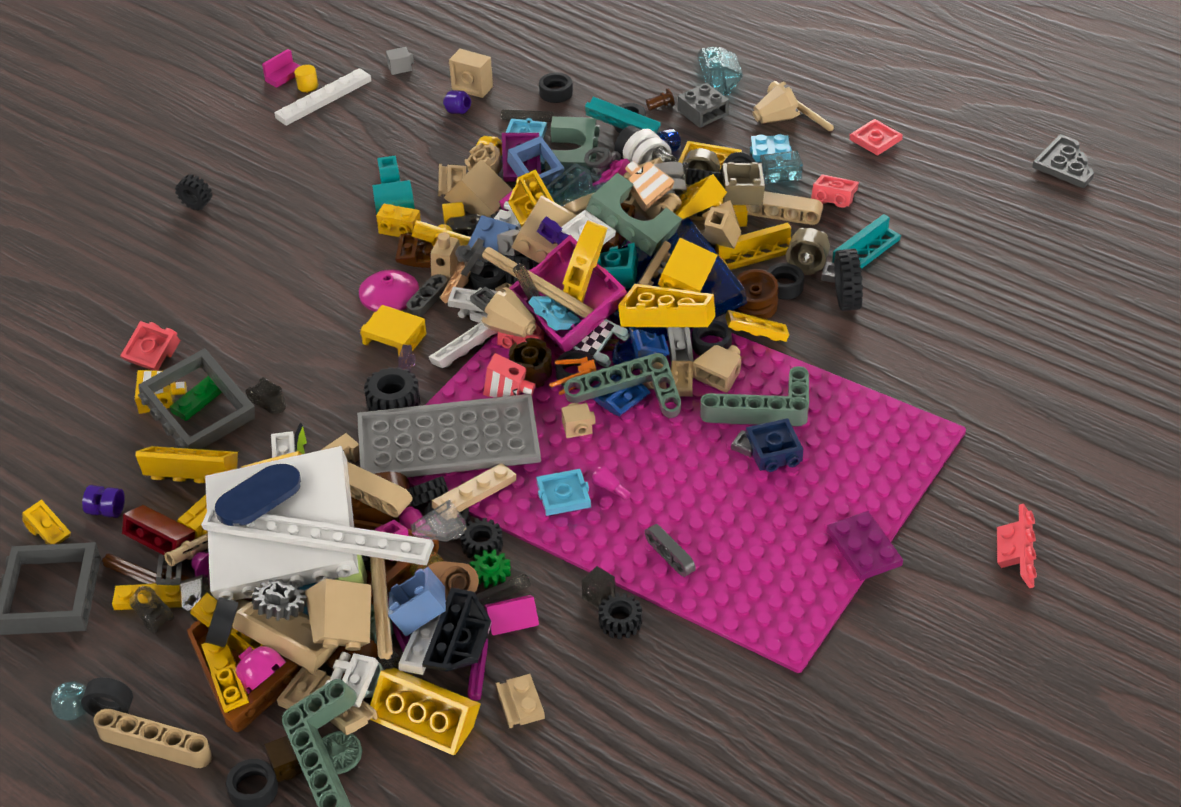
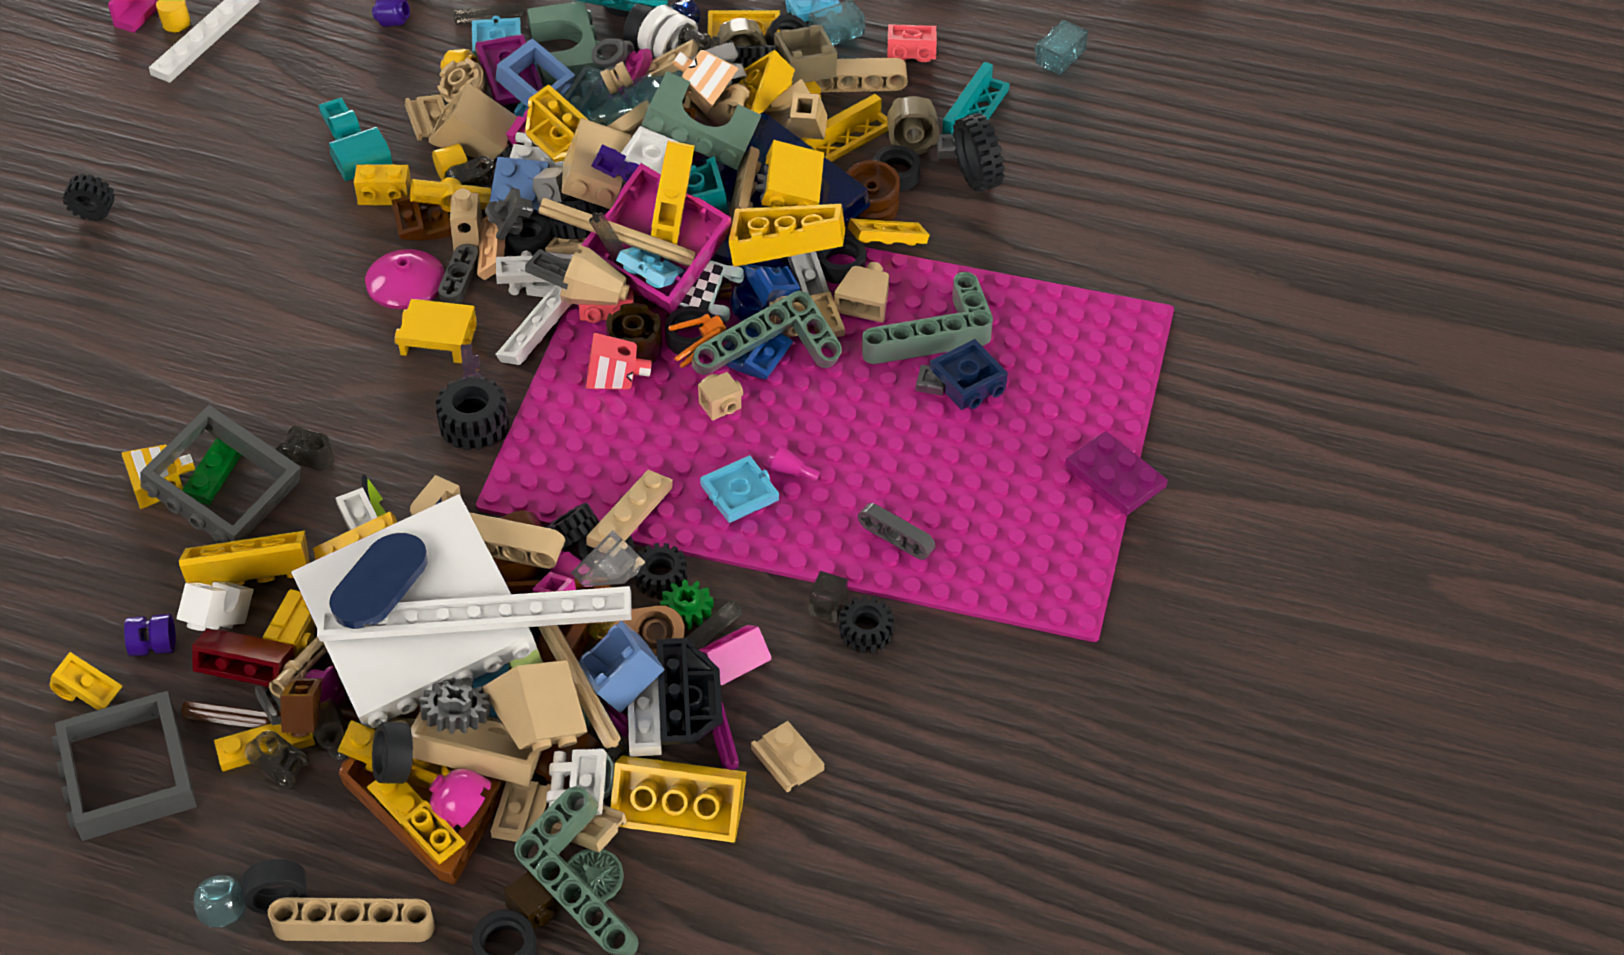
camera: 20 degrees left, 5 degrees up
coral plate [120,321,181,371] -> none
light grey plate [357,394,541,477] -> none
coral bracket [997,503,1037,588] -> none
none -> white arch [176,581,254,631]
none -> reddish brown slope [280,678,322,737]
none -> tan wheel [600,61,634,95]
none -> clear light blue brick [1035,20,1088,75]

